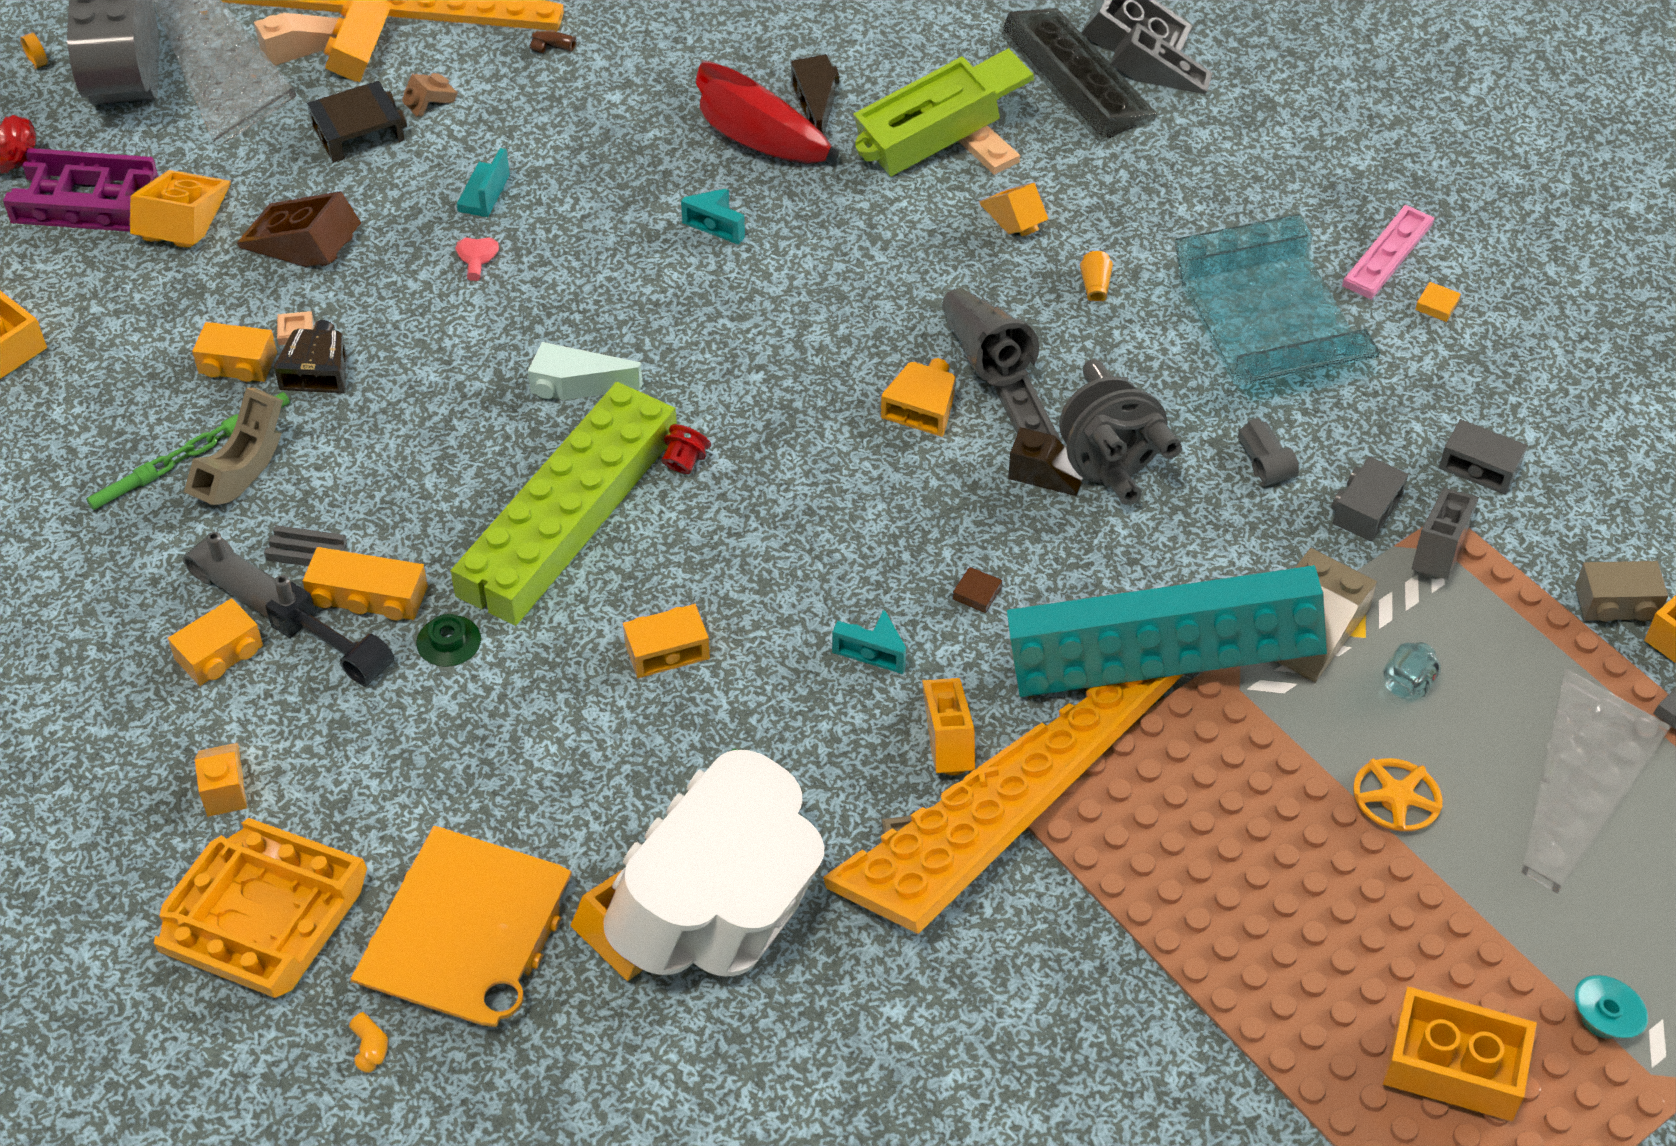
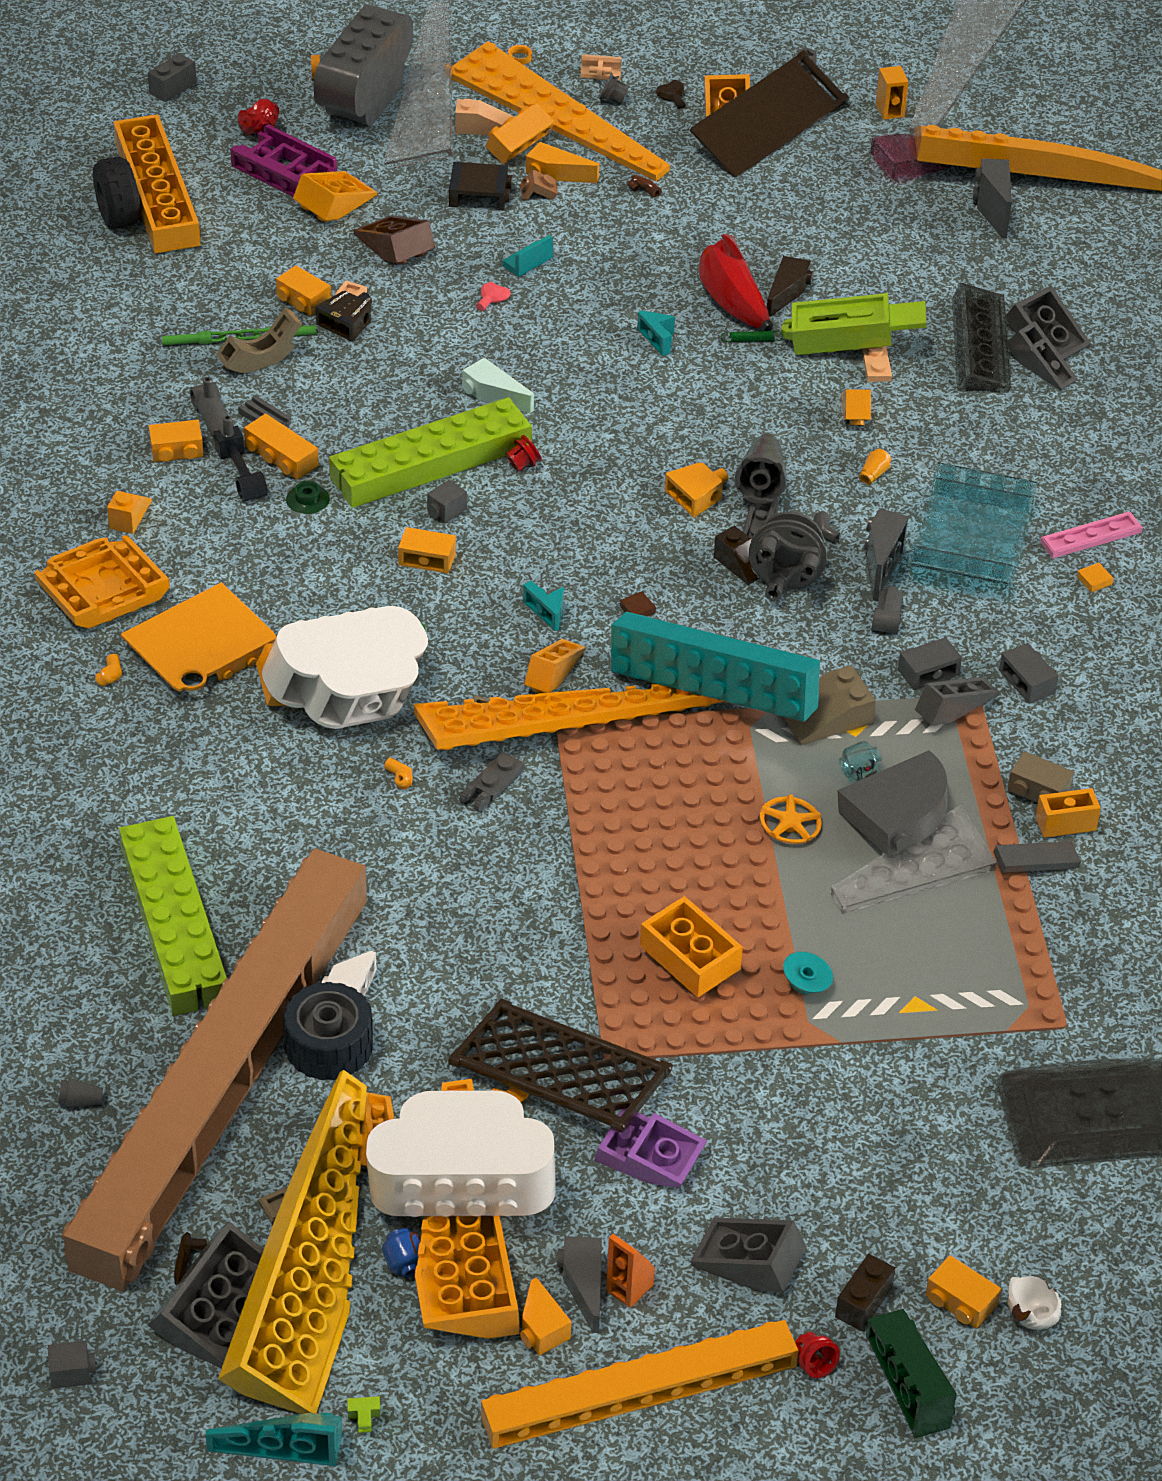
camera: 30 degrees right, 5 degrees down
none -> light orange arm [384,757,413,789]
none -> dark grey brick [427,479,467,523]
none -> dark grey hinge [459,751,525,812]
none -> light orange slope [526,142,599,183]
none -> green piece [721,331,783,342]
none -> dark grey brick [837,750,948,856]
none -> dark grey slope [864,508,909,602]

